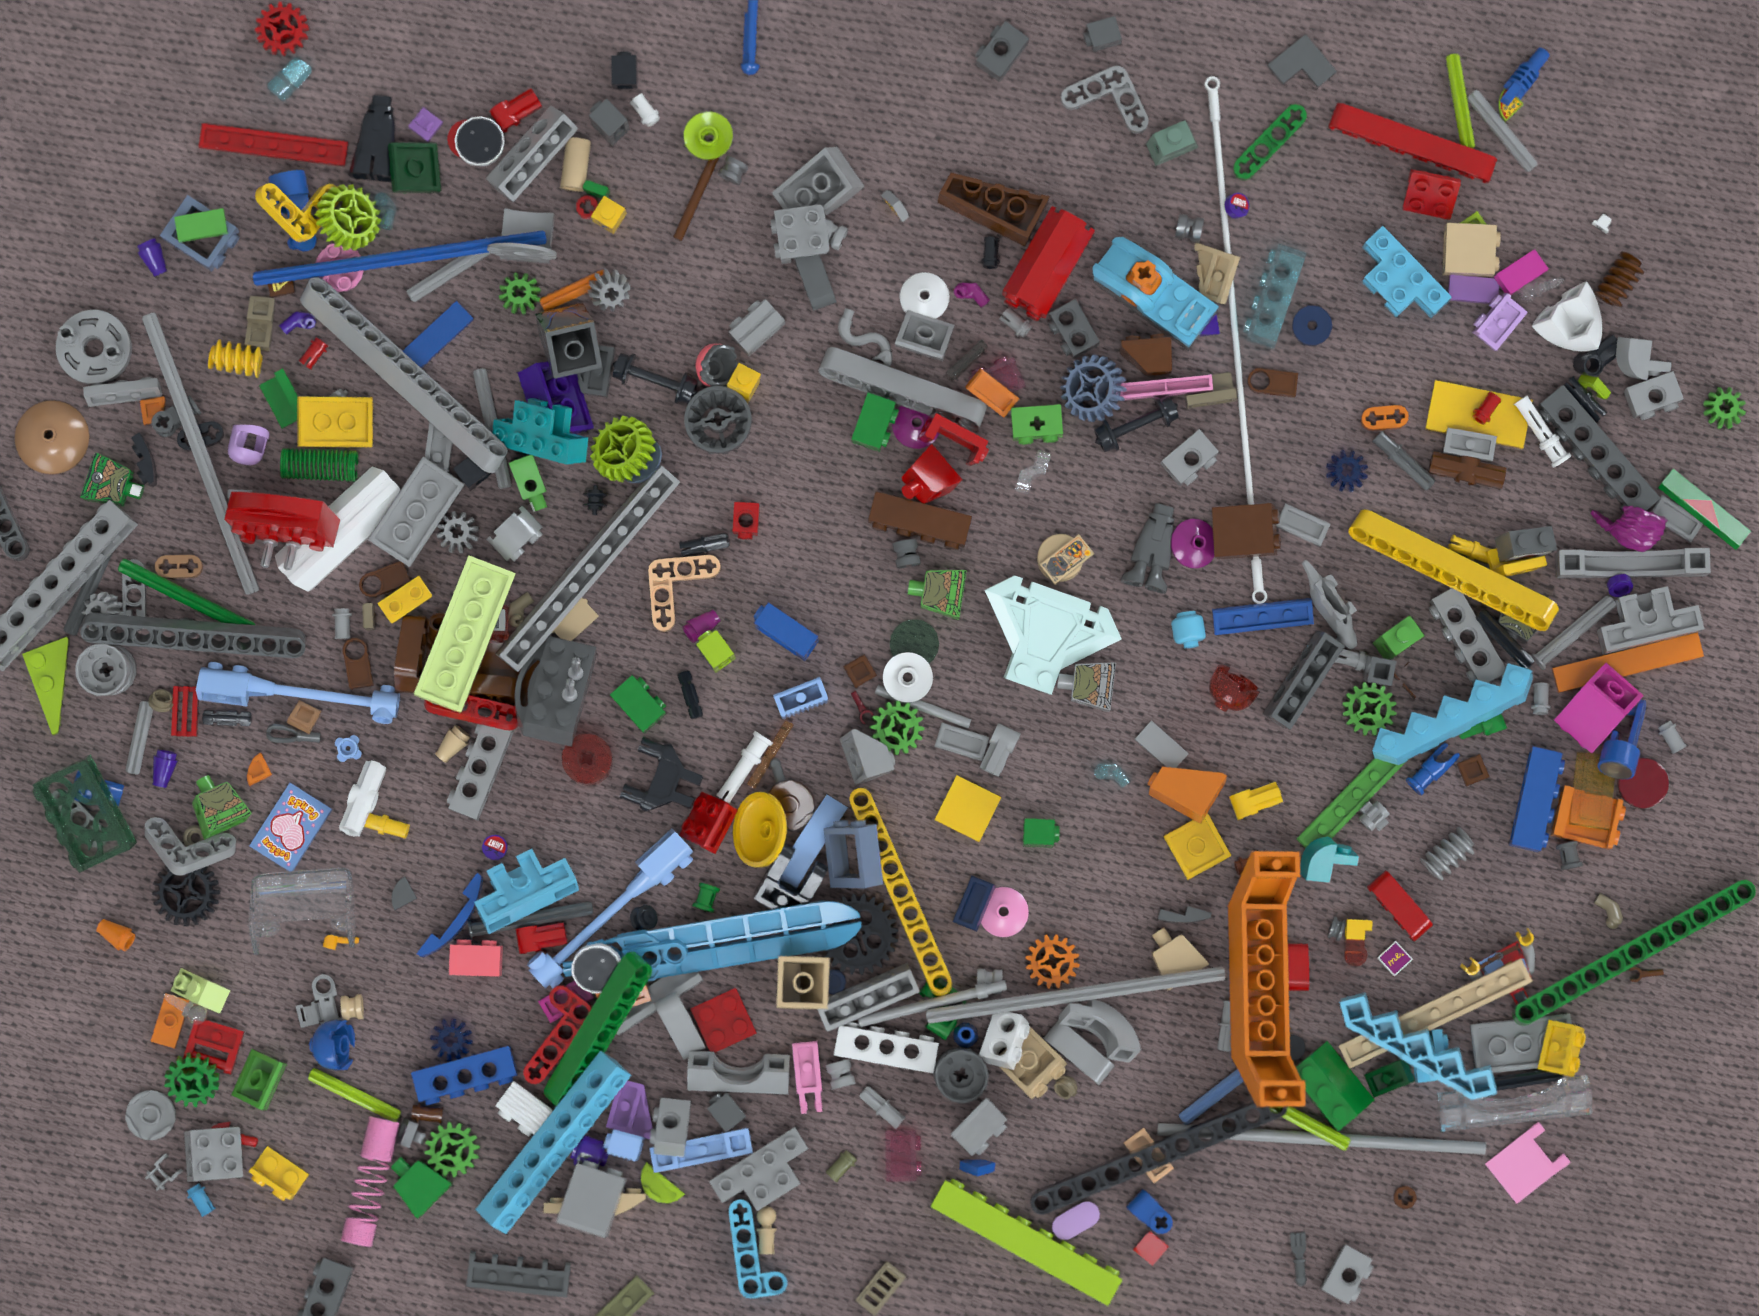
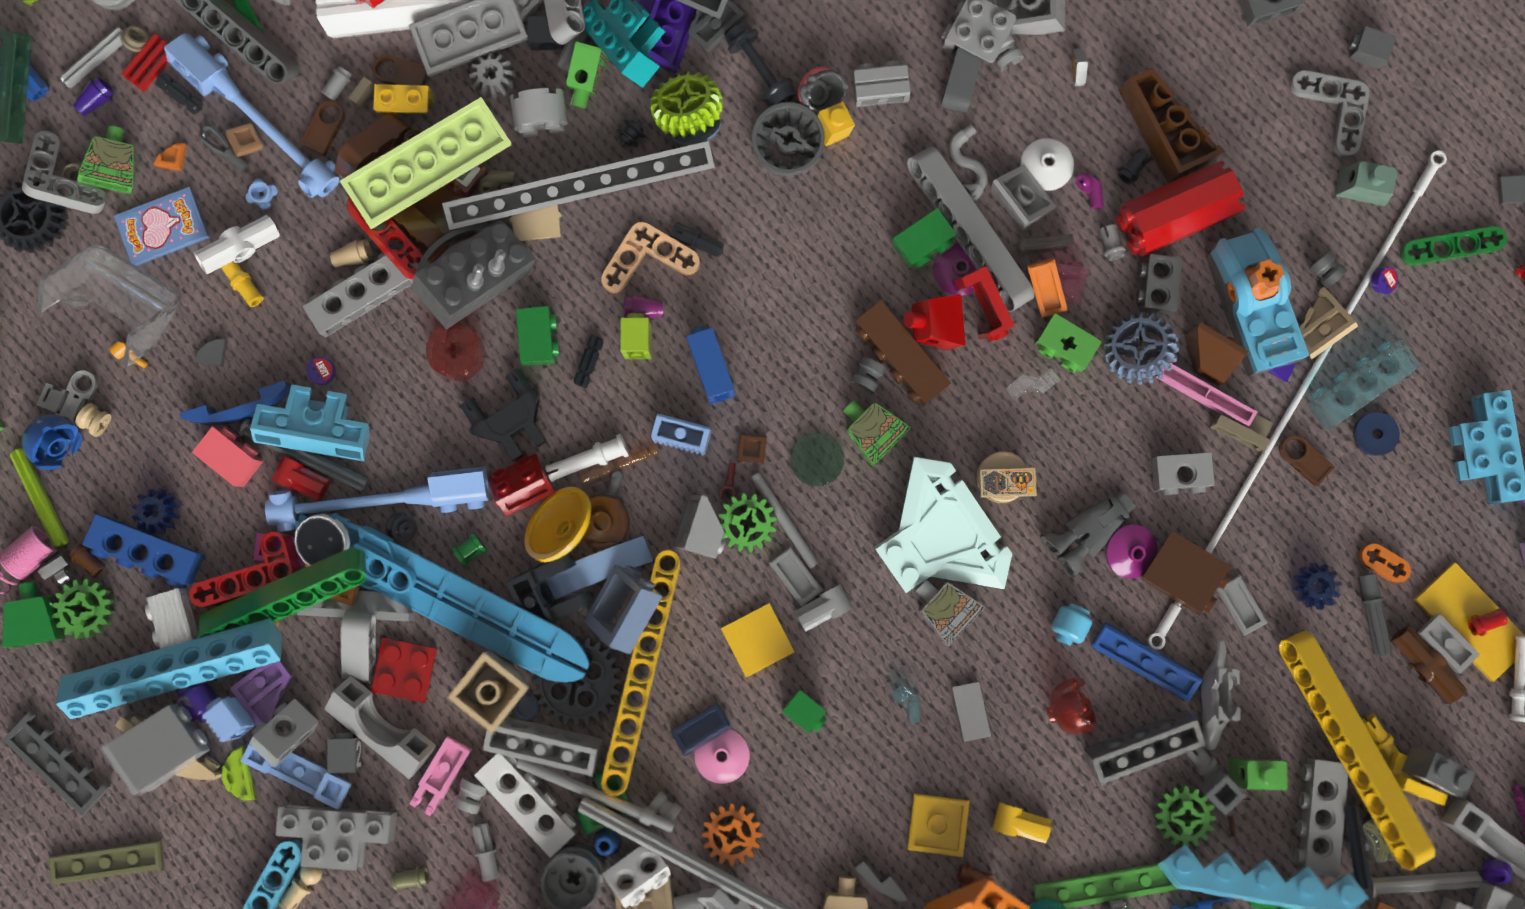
camera: 35 degrees right, 0 degrees up
red brick [732,502,760,540] -> none
white dish [883,652,933,702] -> none
black piece [1094,395,1179,452] -> none
orange slope [1147,767,1227,824] -> none

